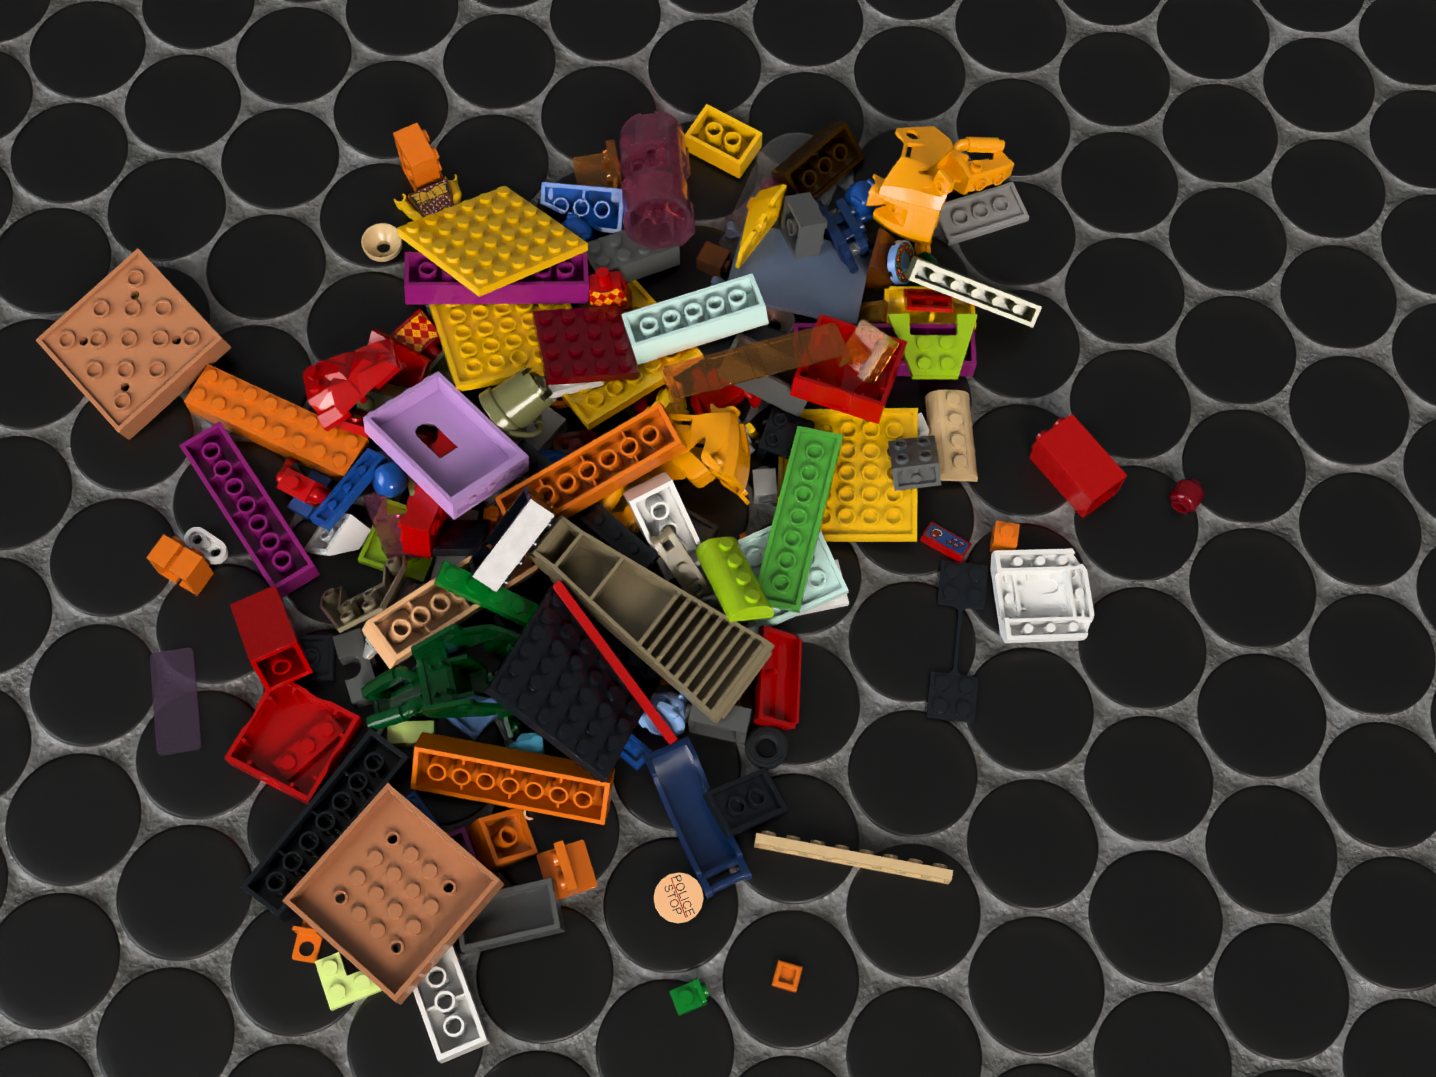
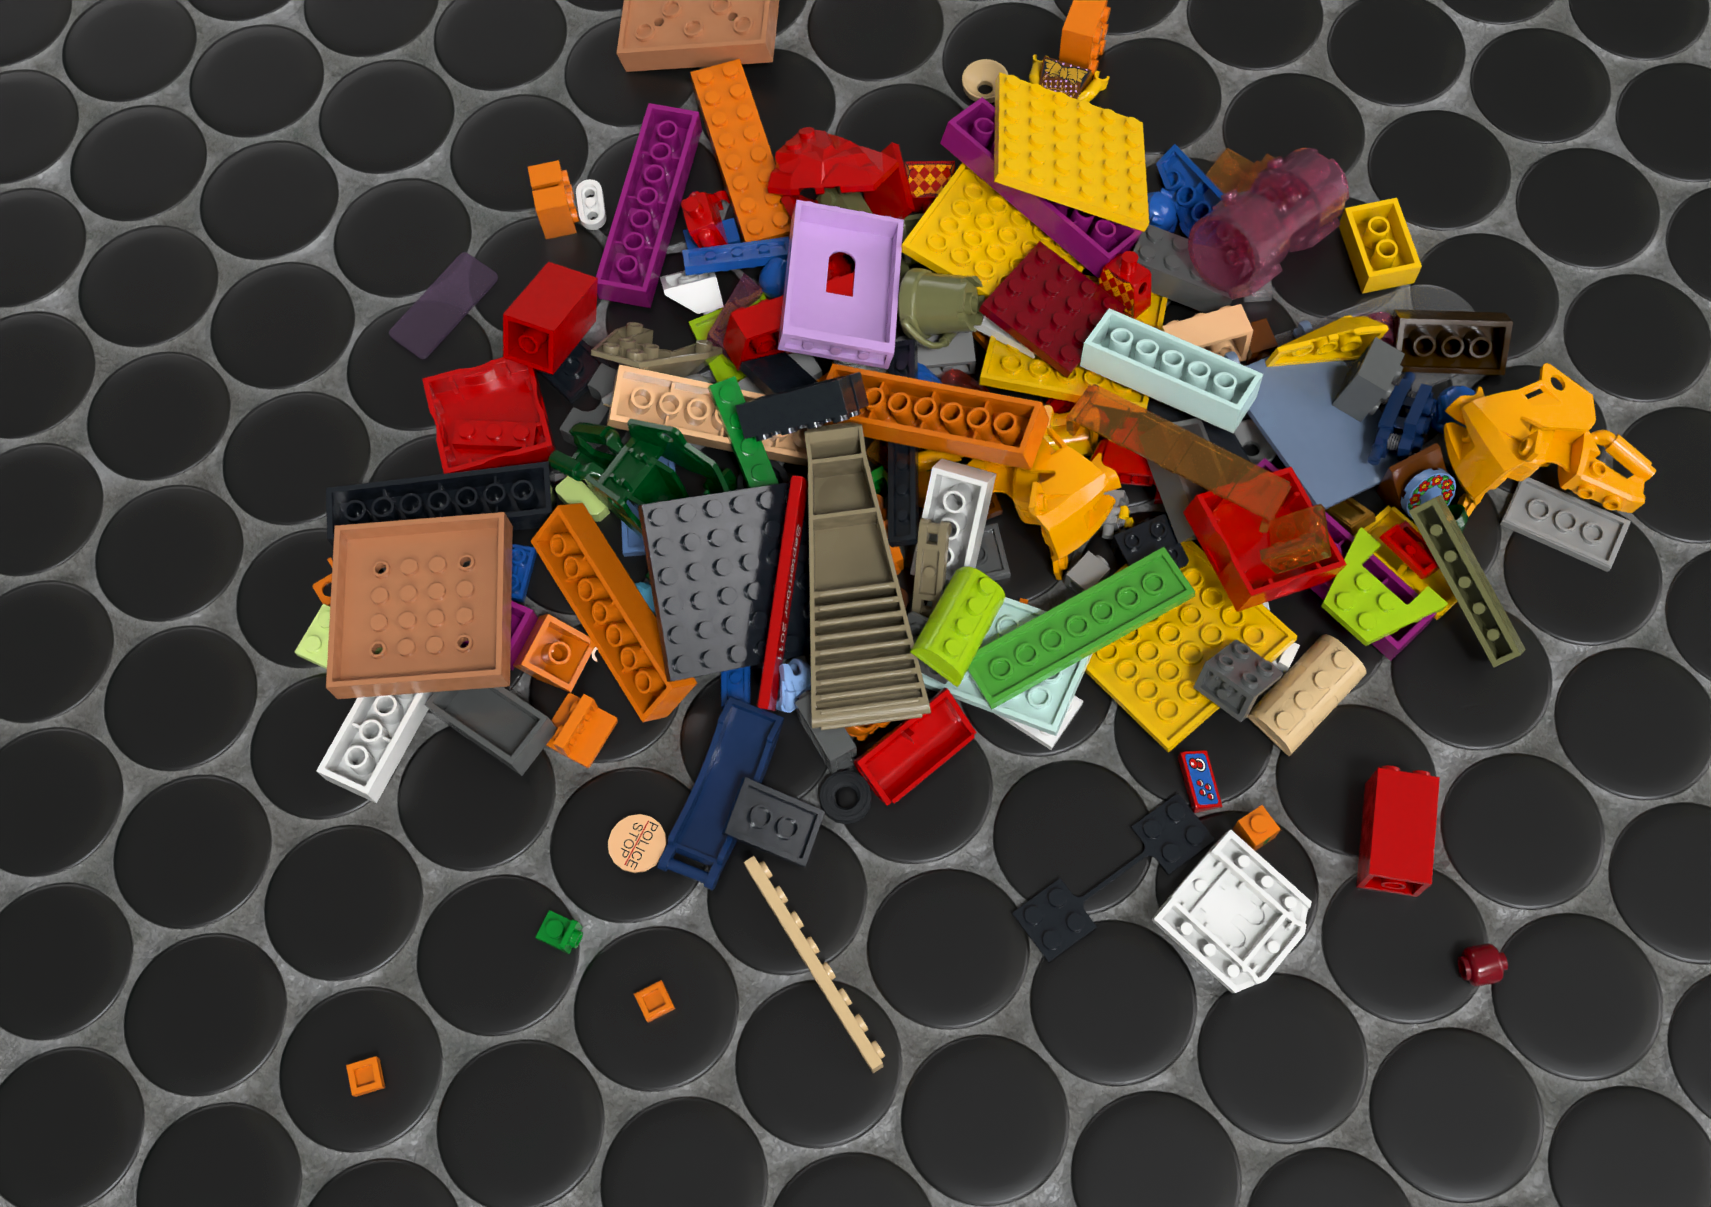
camera: 55 degrees right, 0 degrees up
none -> light nougat brick [1162,304,1253,362]

